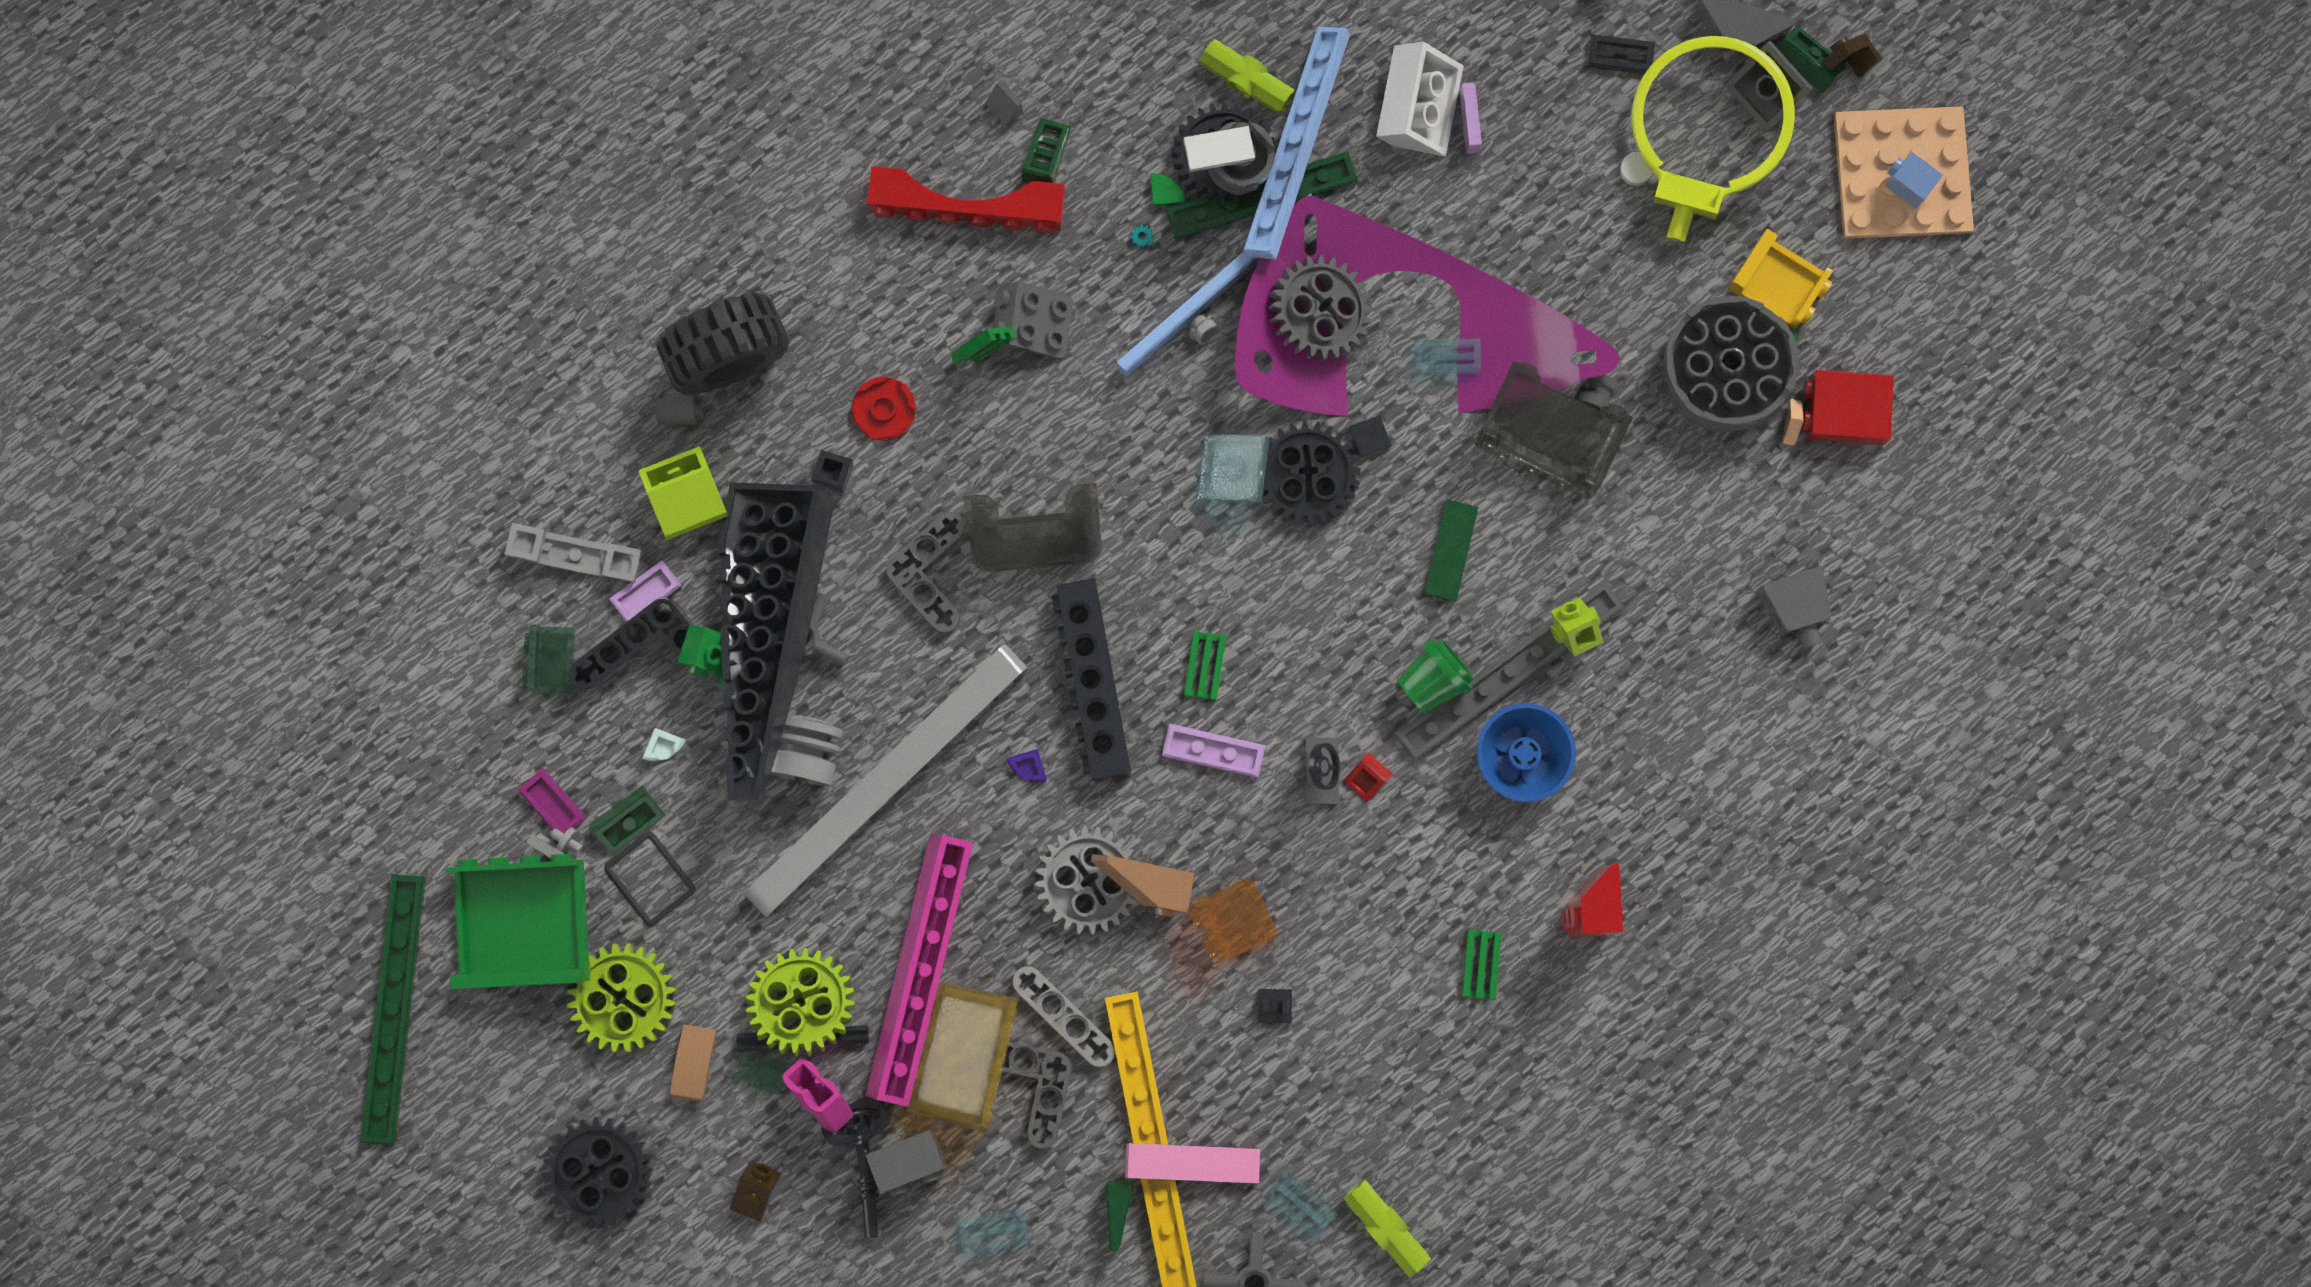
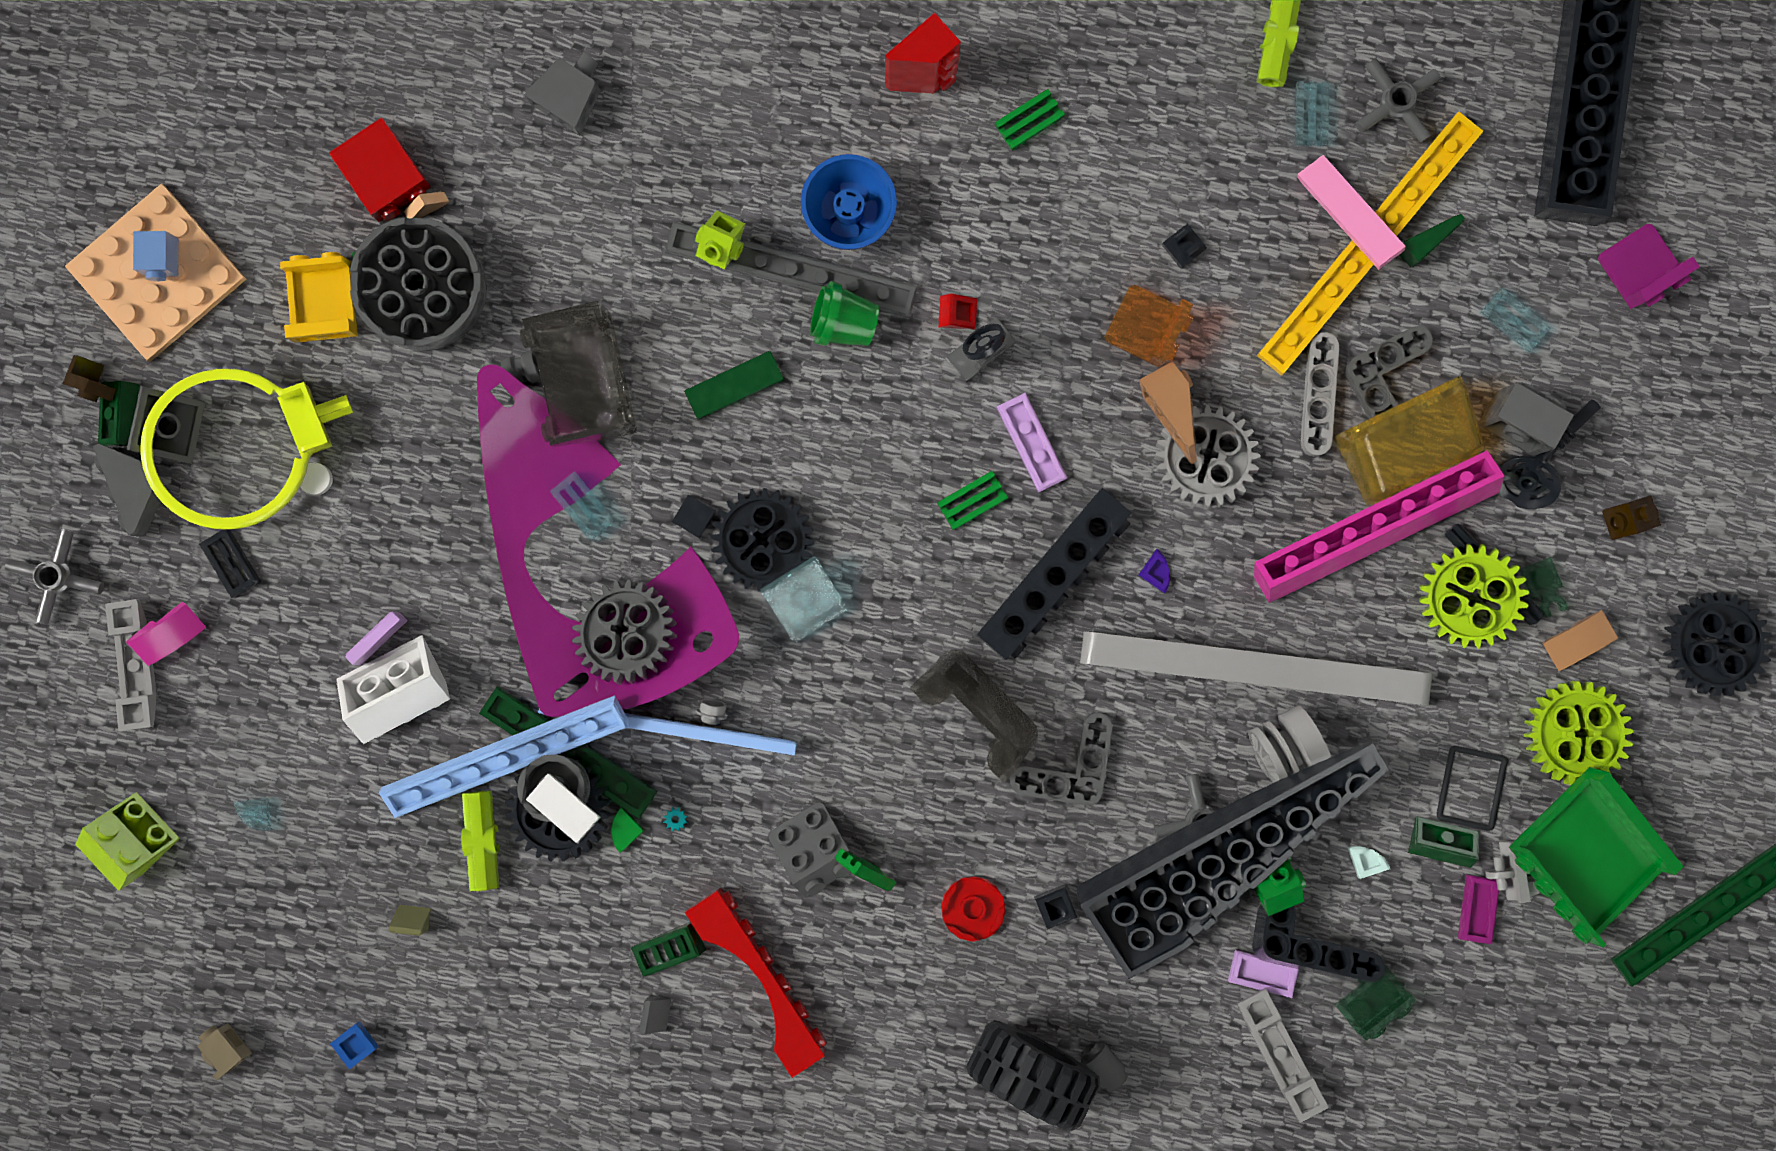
camera: 125 degrees left, 5 degrees up
lime slope [638,446,728,540] -> none
dark pink brick [782,1059,853,1133] -> none

